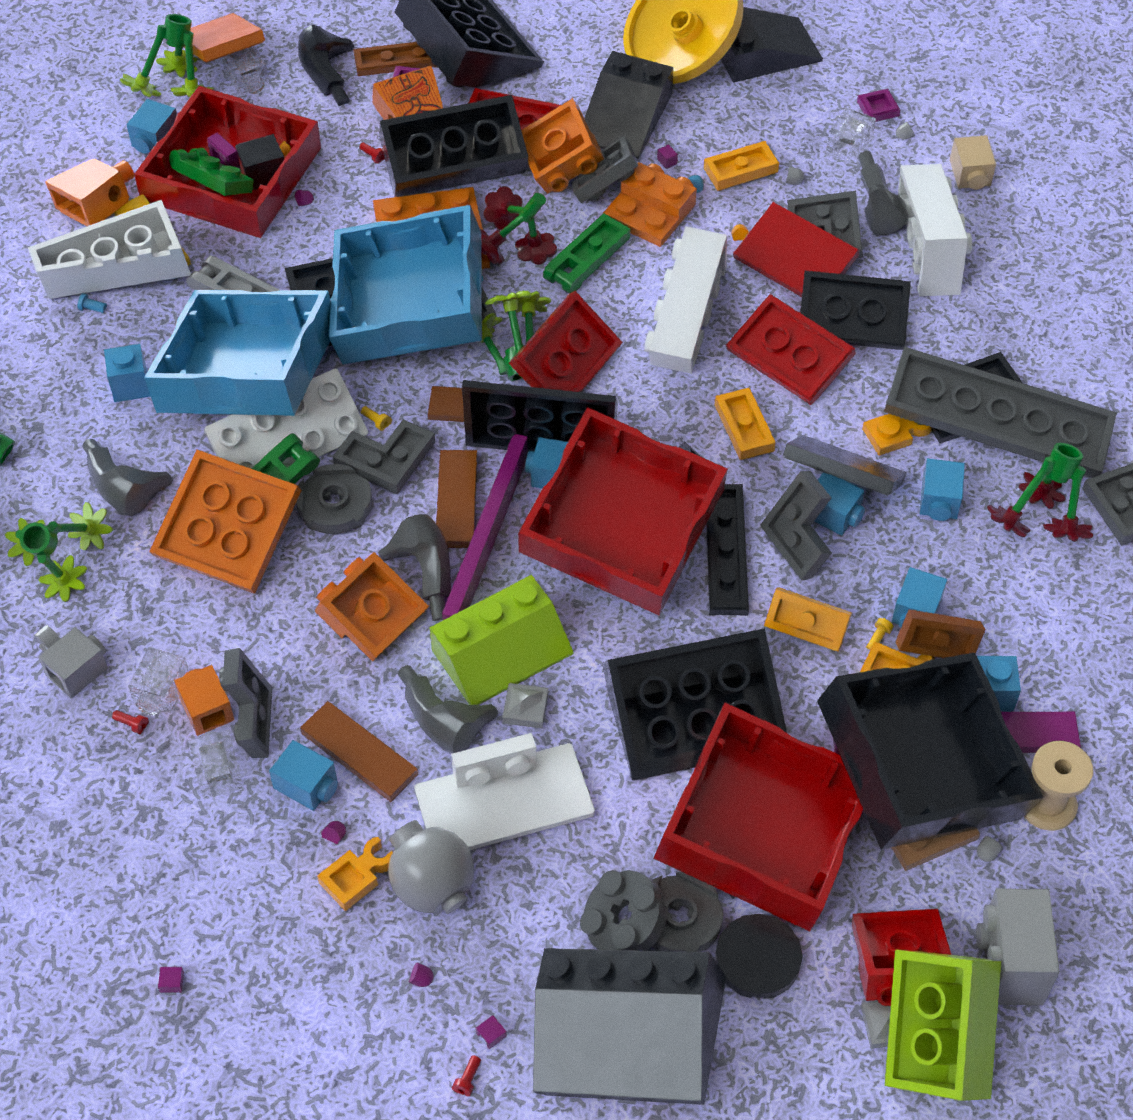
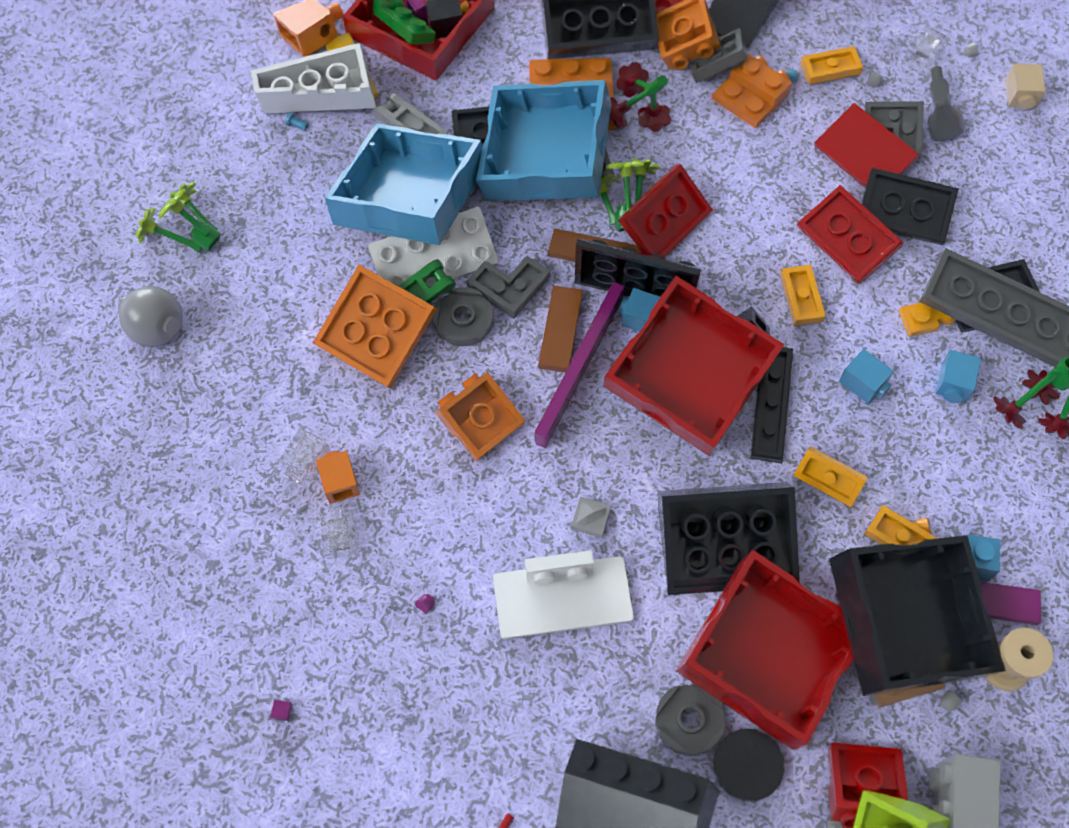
camera: 10 degrees right, 10 degrees up
lime plant [5,502,113,602] -> none
light grey brick [34,625,108,699] -> none
dark grey animal [82,439,173,517] -> none
dark azure brick [104,344,151,403] -> none
red piece [112,710,149,735] -> none
dark grey plate [219,648,272,758] -> none
dark azure brick [269,740,338,811] -> none
magenta piece [294,190,314,206] -> none
dark orange tile [300,701,418,802] -> none
light orange plate [317,837,393,912] -> none
red piece [359,142,385,164] -> none
yellow piece [361,406,392,431] -> none
dark grey animal [378,514,451,621] -> none
light grey brick [388,820,474,914] -> none
dark grey animal [398,665,498,753] -> none
magenta piece [409,962,434,987] -> none
lime slope [429,574,574,705] -> none
magenta piece [475,1015,507,1049] -> none
green plate [543,213,631,294] -> none
dark grey plate [580,870,667,951] -> none
white wedge [644,226,727,374] -> none
magenta piece [657,144,678,169] -> none
light orange piece [731,224,749,241] -> none
dark grey plate [760,471,832,580] -> none
black tile [783,435,907,496] -> none
magenta tile [857,88,901,123] -> none
yellow piece [866,618,894,650] -> none
dark azure brick [891,567,947,628] -> none
dark orange plate [895,609,986,658] -> none
white wedge [898,164,972,297] -> none

